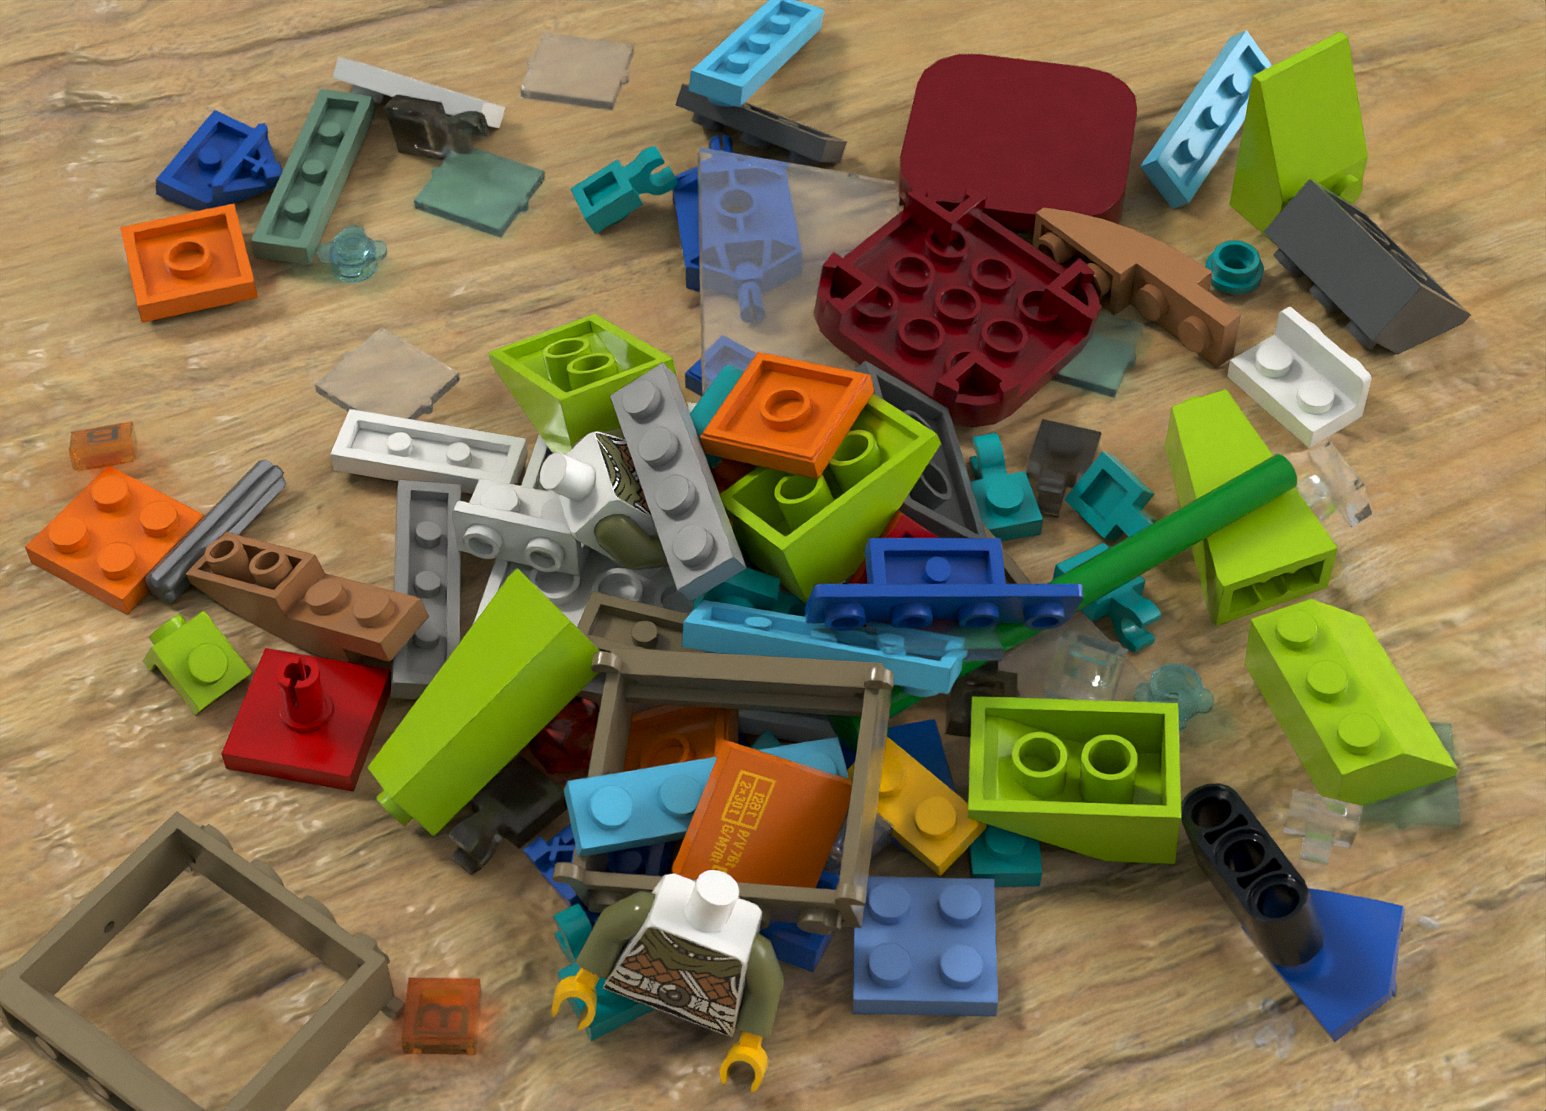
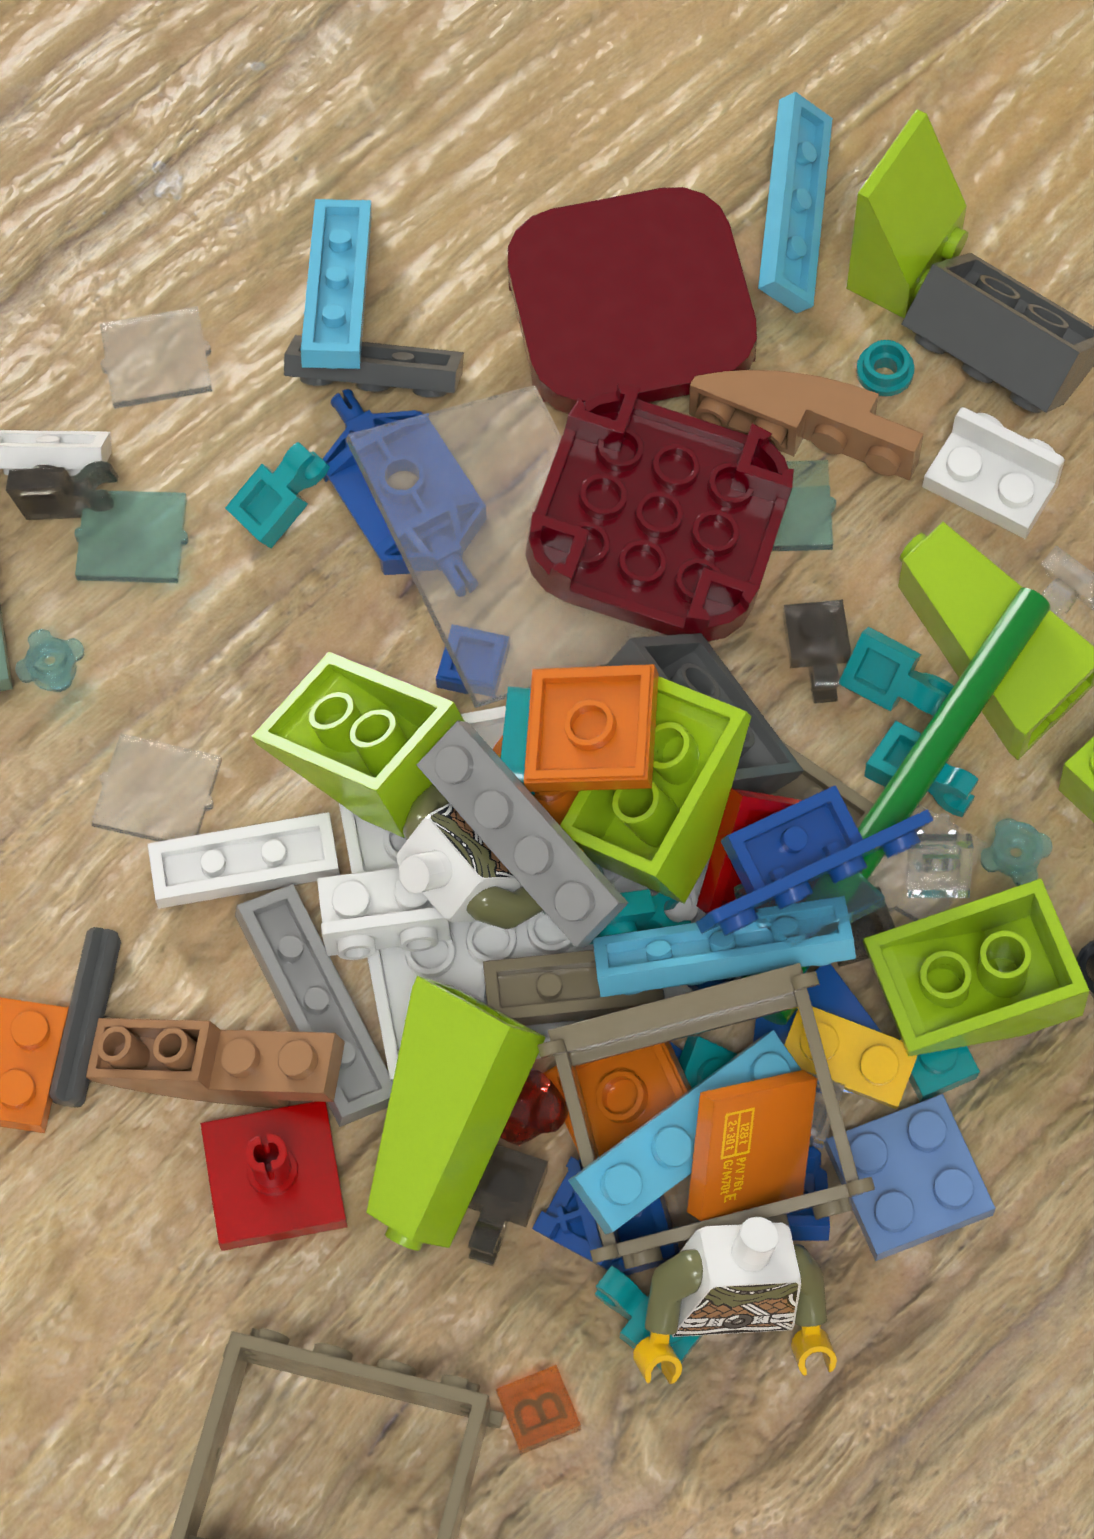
camera: 20 degrees left, 15 degrees up
lime bracket [142,611,253,716] -> none
teal plate [970,433,1043,542] -> none

